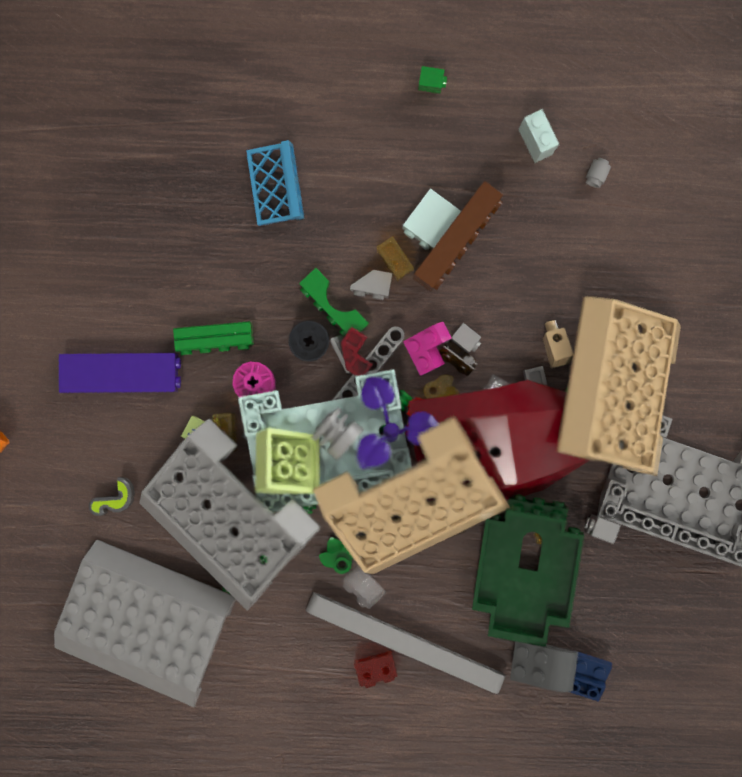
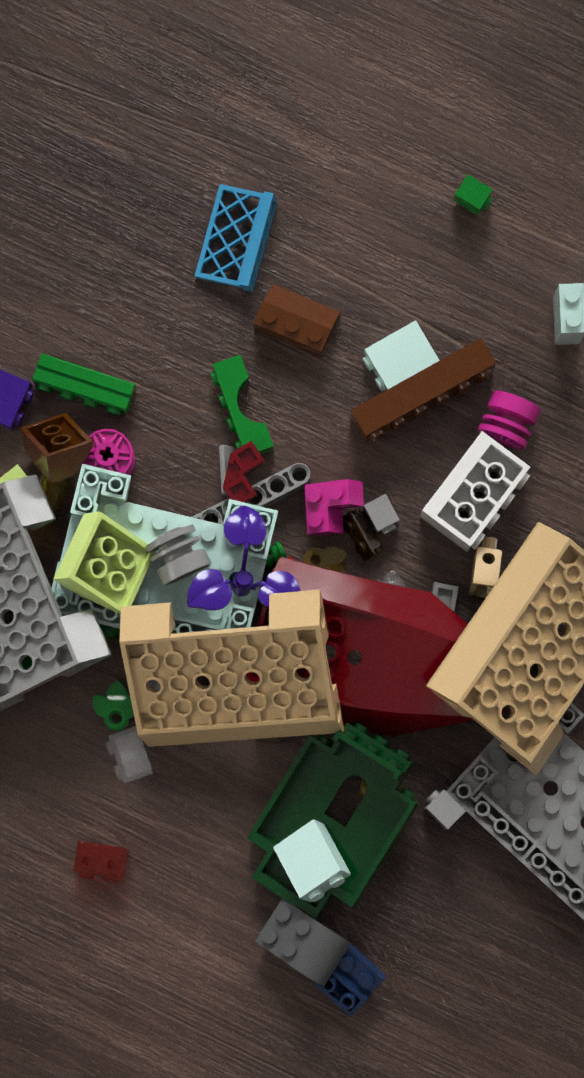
camera: 25 degrees right, 5 degrees down
black wheel [288,321,329,362] -> none
light grey beam [305,592,506,694] -> none
light grey slope [350,270,392,300] -> none
clear yellow brick [376,236,414,282] -> none
none -> reddish brown slope [20,413,94,483]
none -> reddish brown slope [253,284,340,357]
none -> light aqua brick [273,819,351,902]
none -> white brick [420,431,530,552]
none -> dark pink wheel [478,390,541,450]

